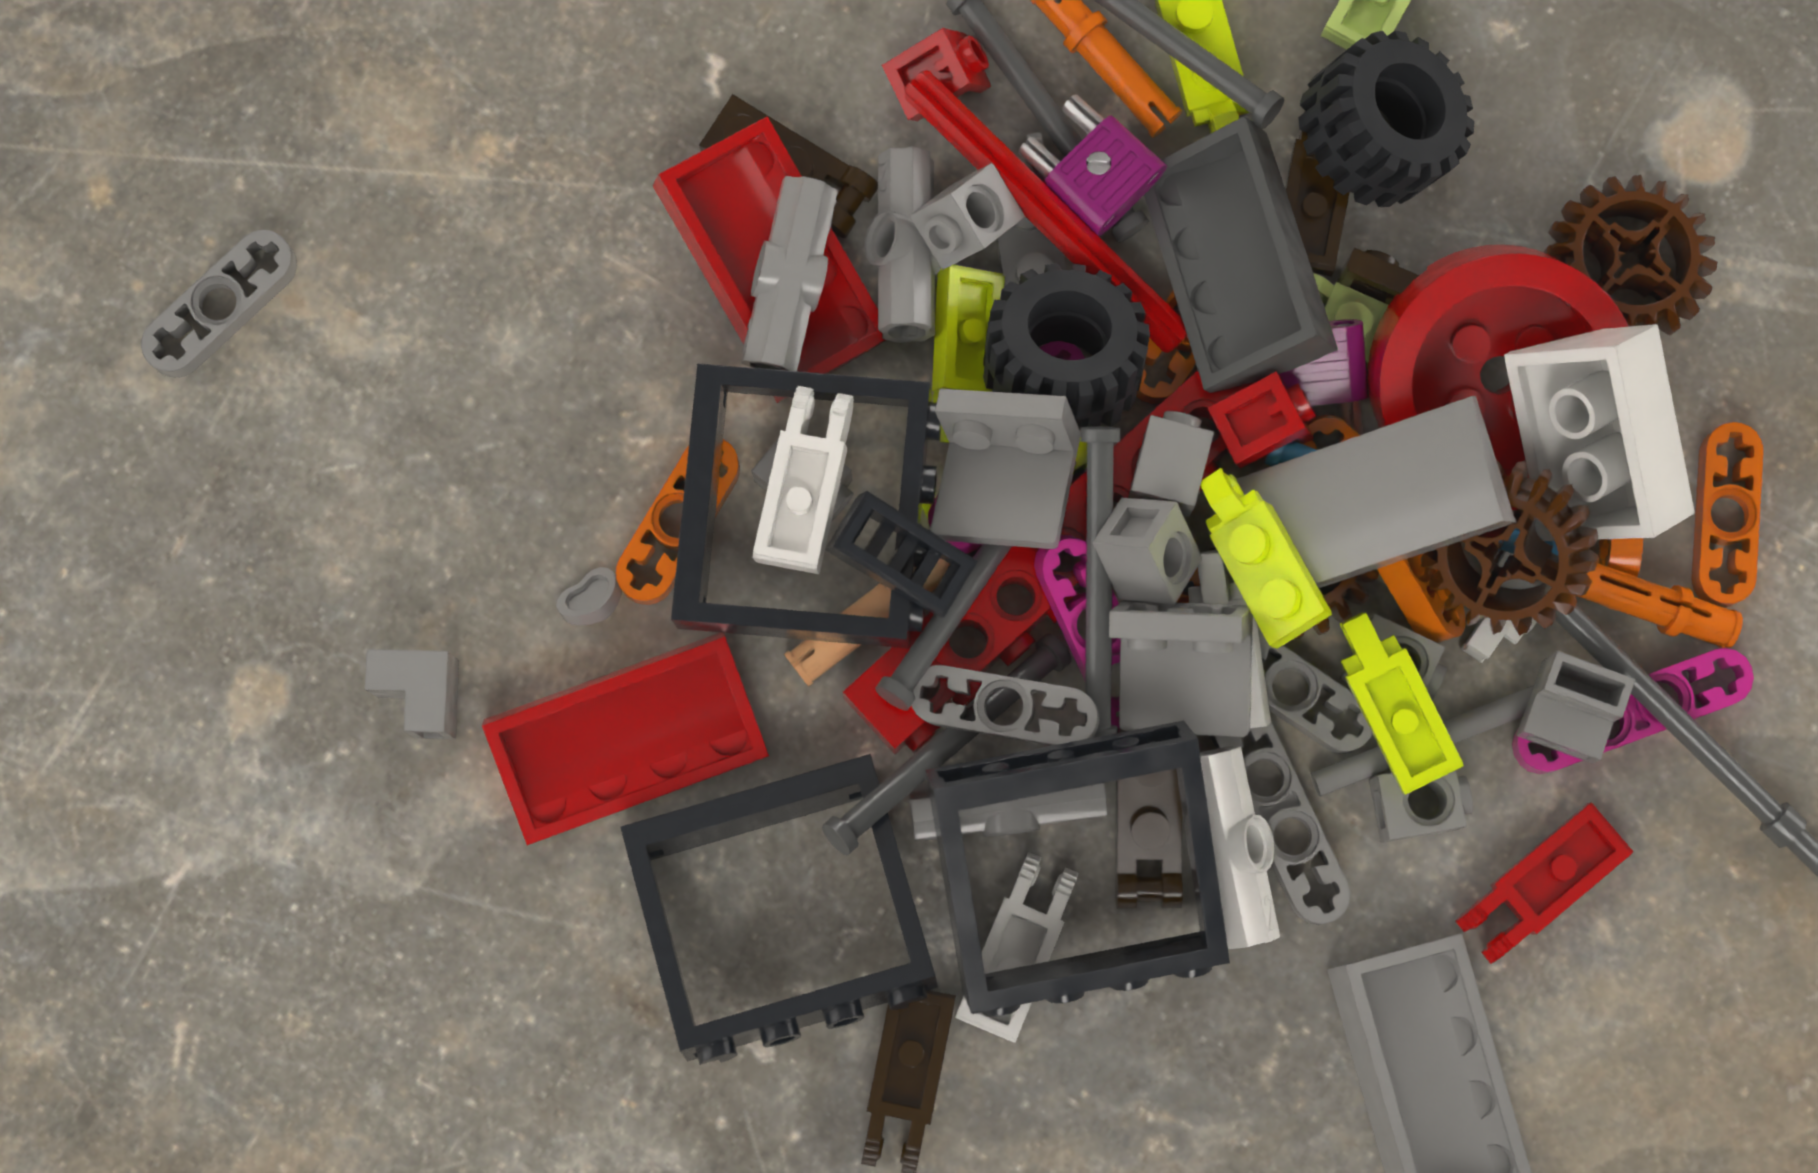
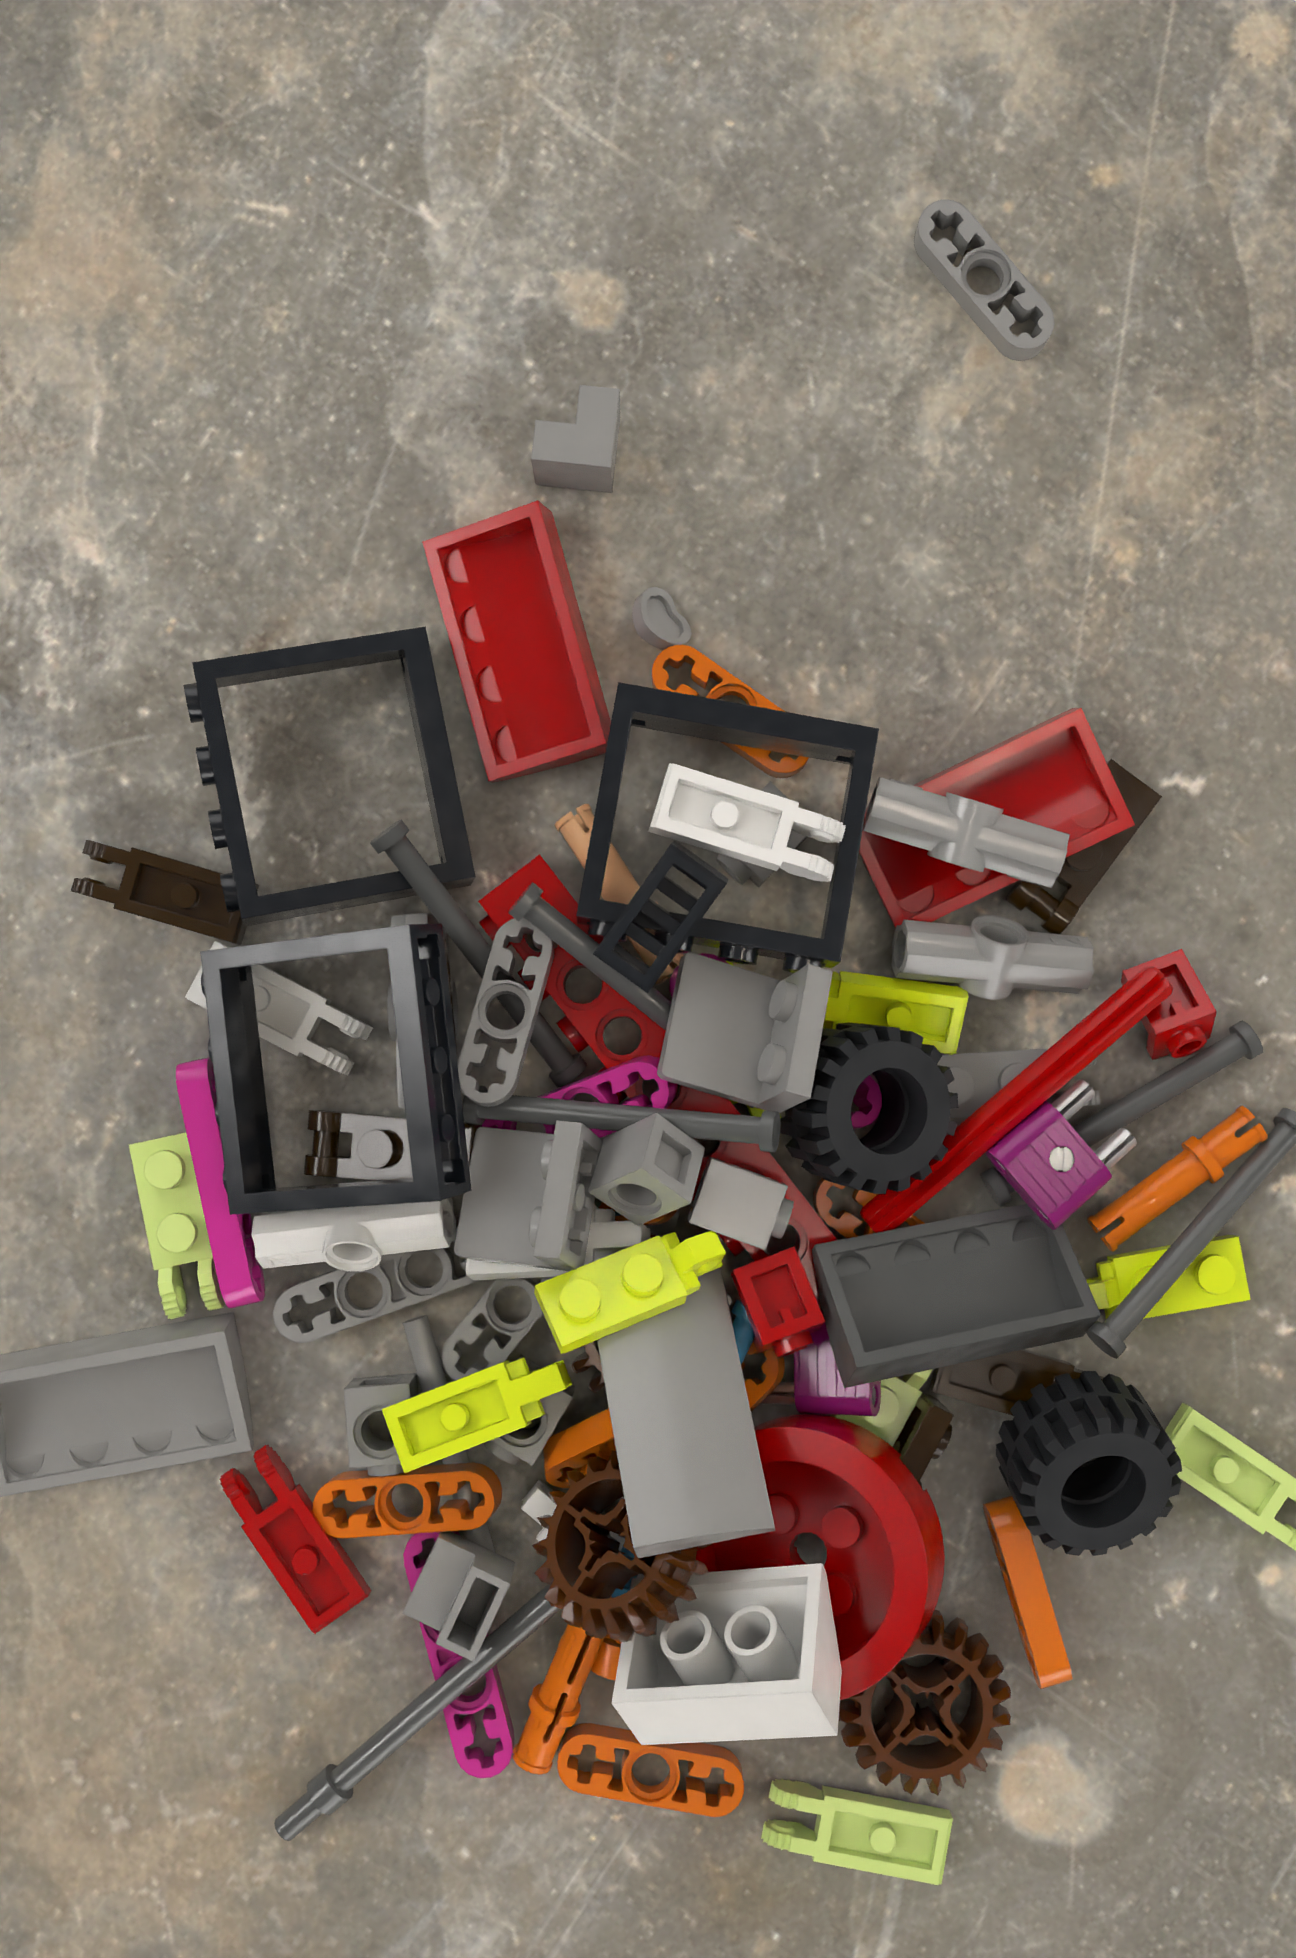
camera: 90 degrees right, 5 degrees up
light grey brick [909,163,1025,270] -> none
none -> yellowish green hinge [129,1132,225,1319]
none -> dark pink beam [176,1057,265,1308]
none -> orange beam [313,1462,502,1538]
none -> yellowish green hinge [761,1778,953,1885]
none -> orange beam [983,1496,1072,1689]

